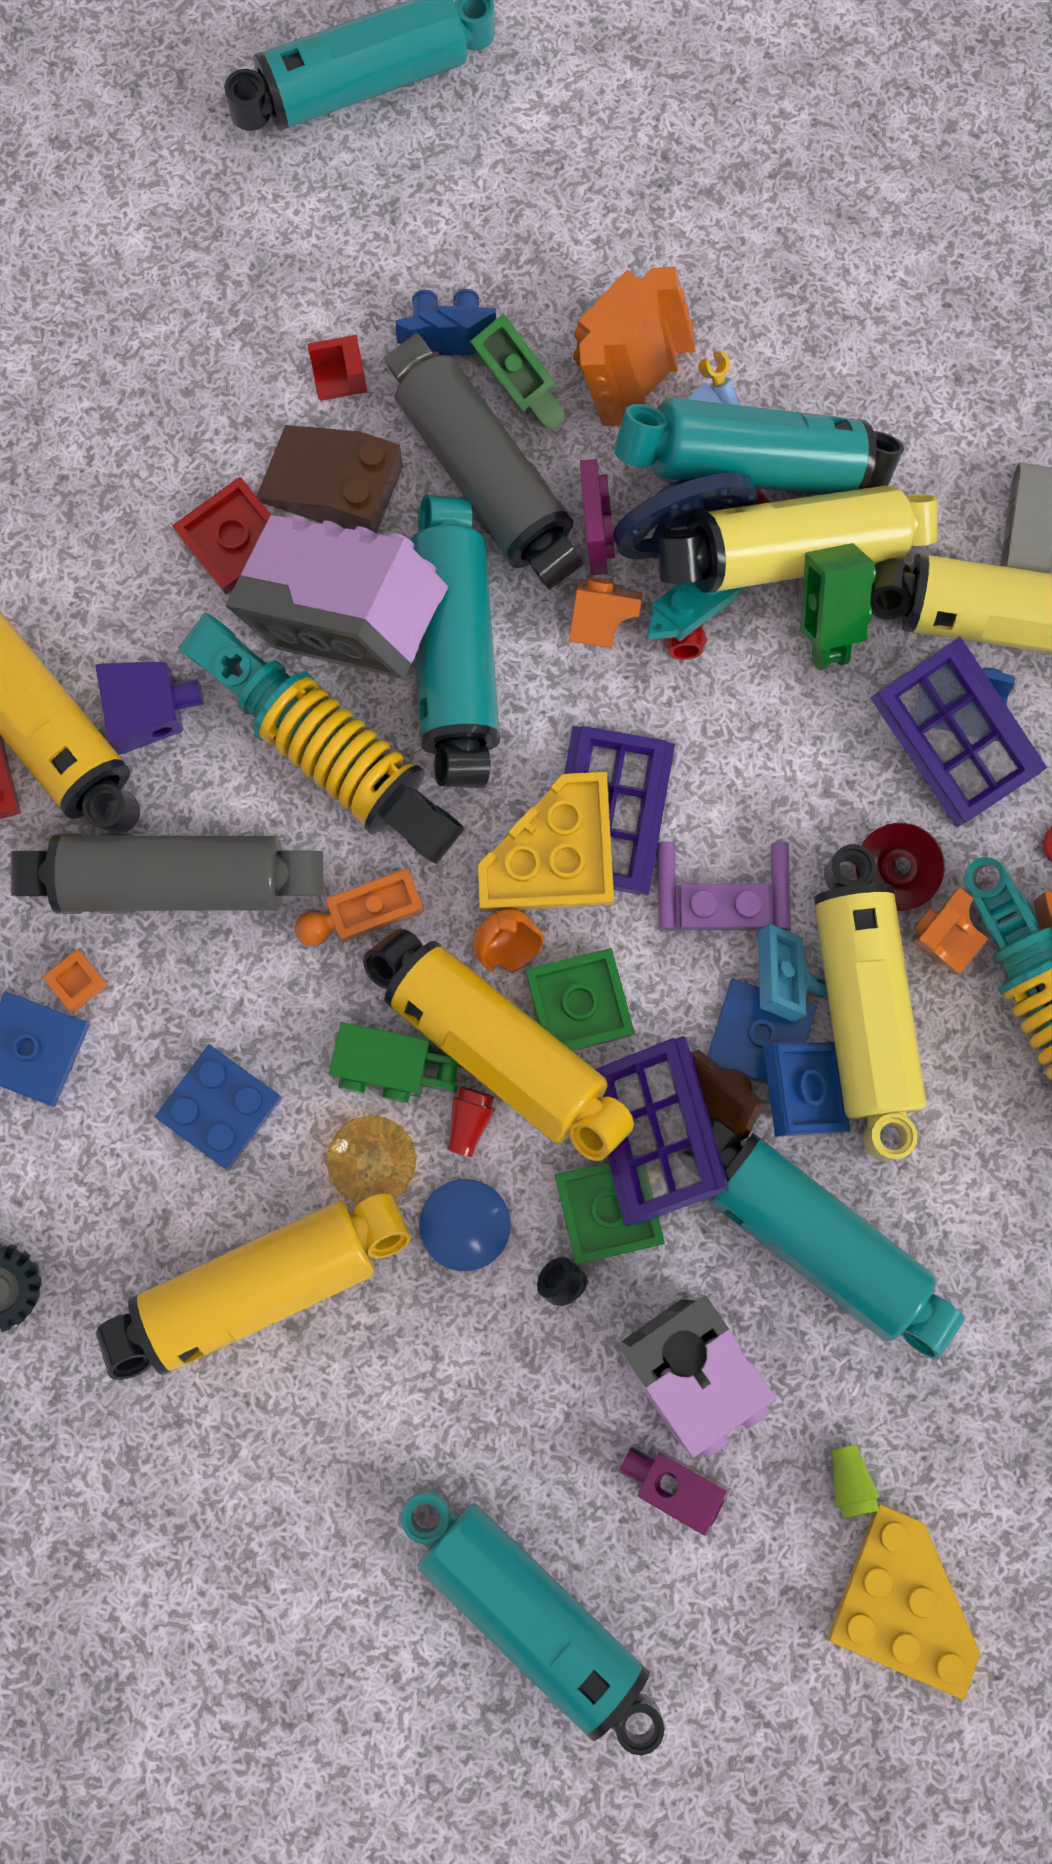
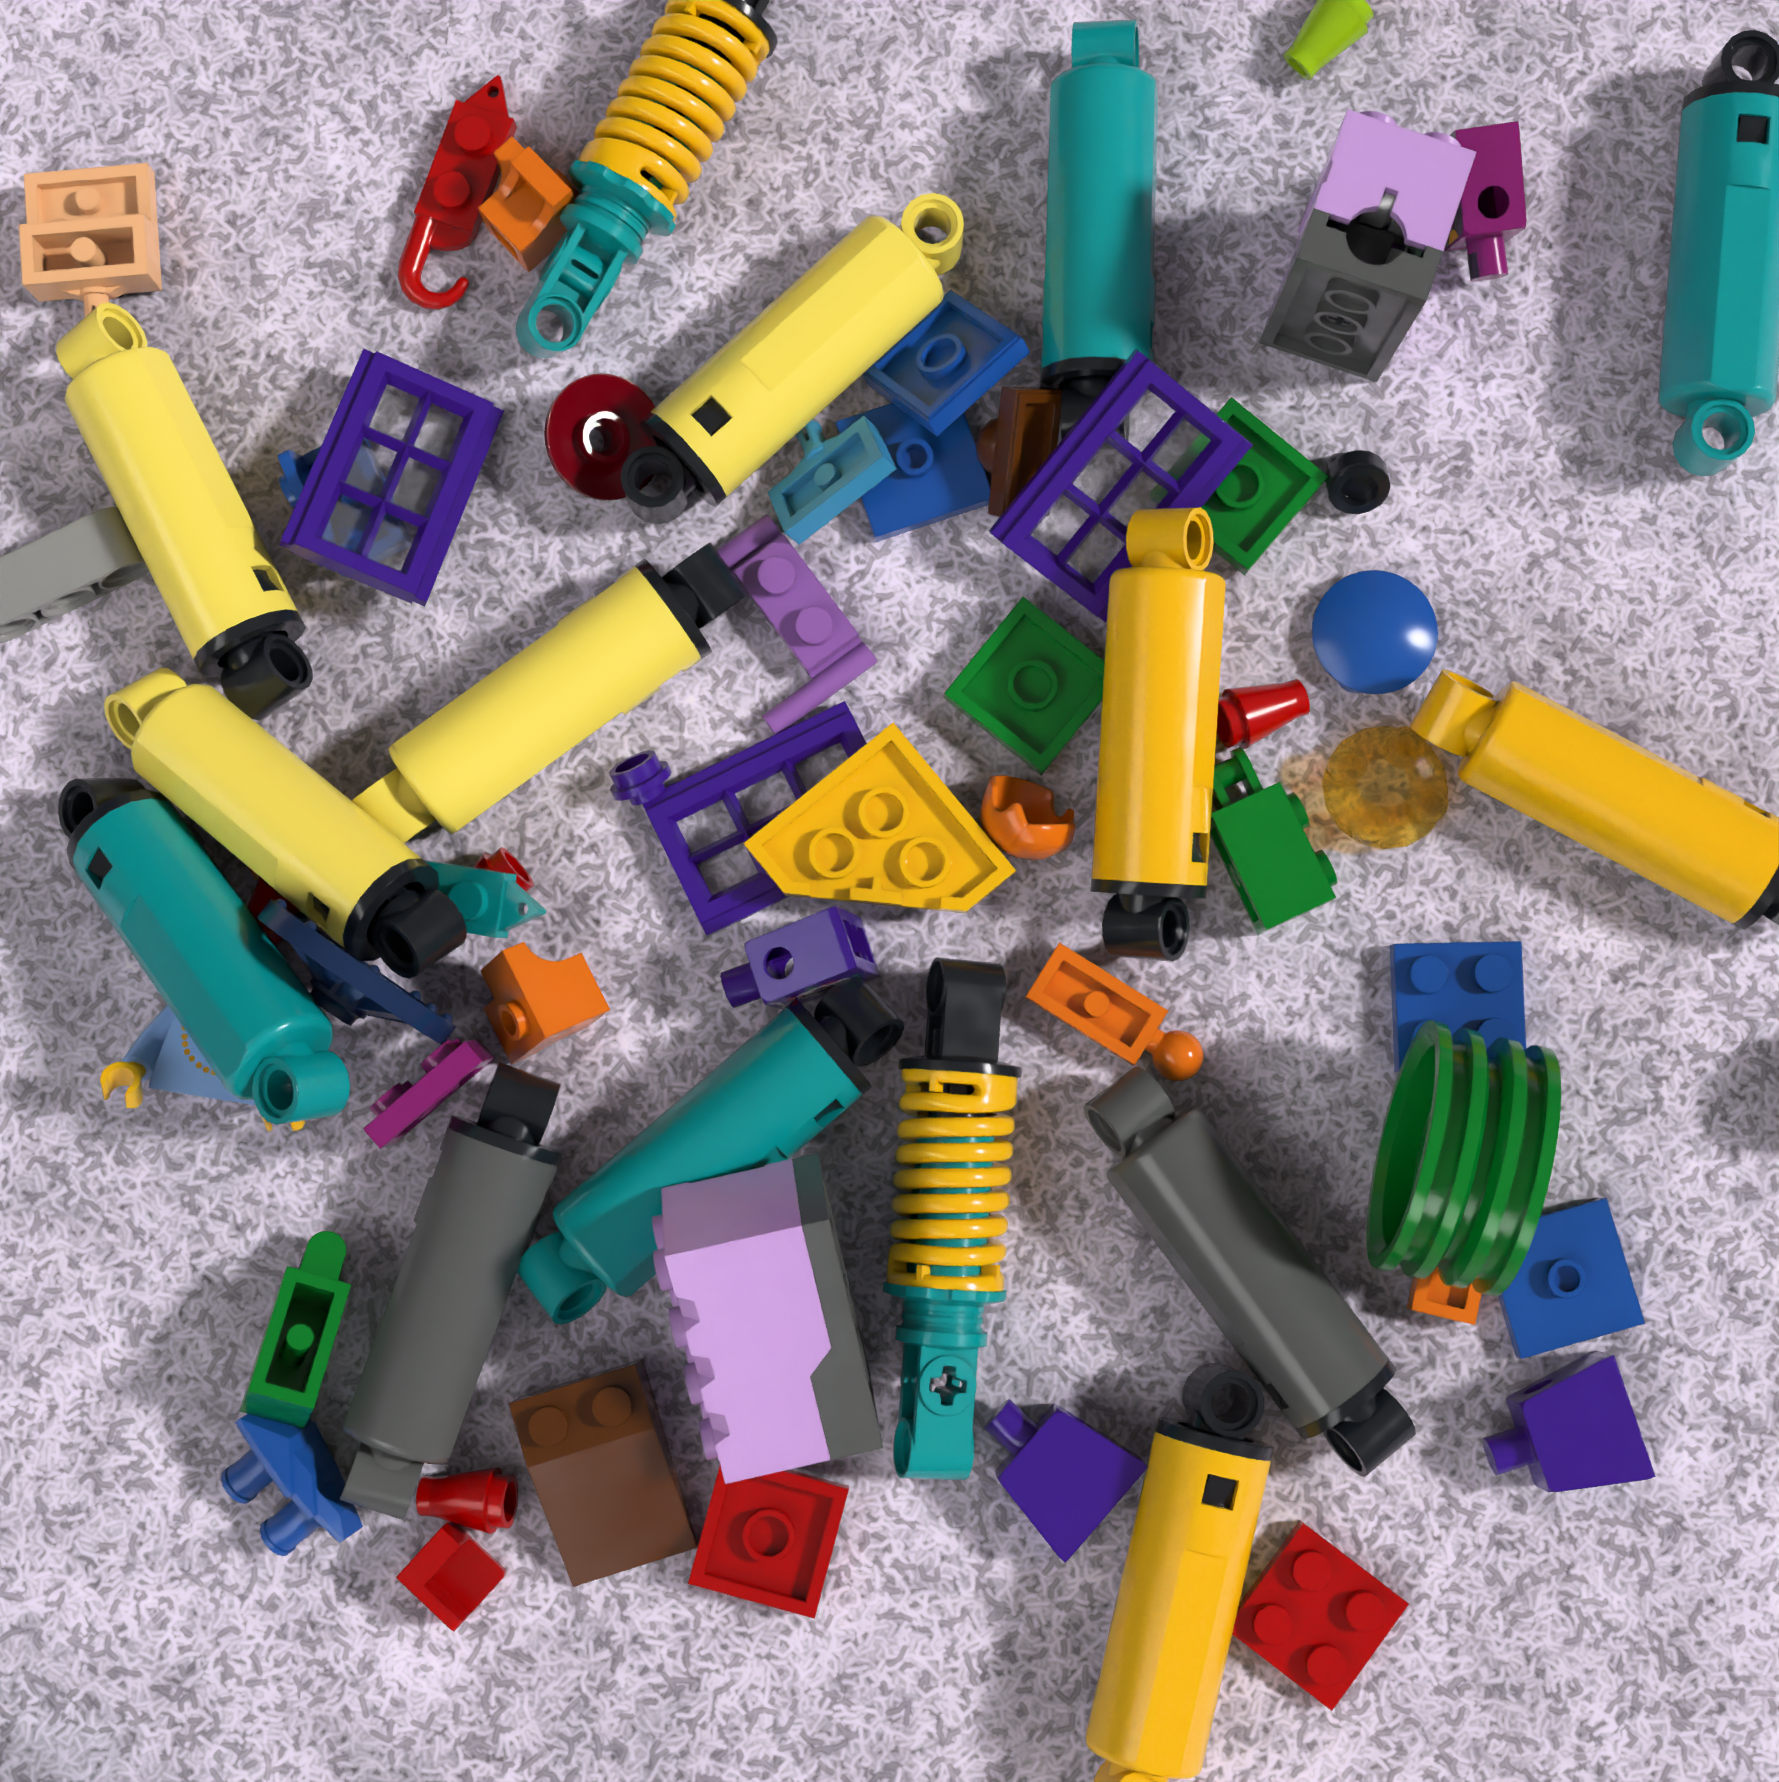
camera: 125 degrees left, 5 degrees up
orange slope [573,266,696,426] -> none
green brick [800,543,876,670] -> none
orange brick [913,887,989,975] -> none
none -> light yellow piece [351,542,748,844]
none -> red cone [416,1467,518,1534]
none -> dark purple plate [609,750,672,805]
none -> dark purple torso [720,905,881,1010]
none -> green wheel [1366,1020,1561,1297]

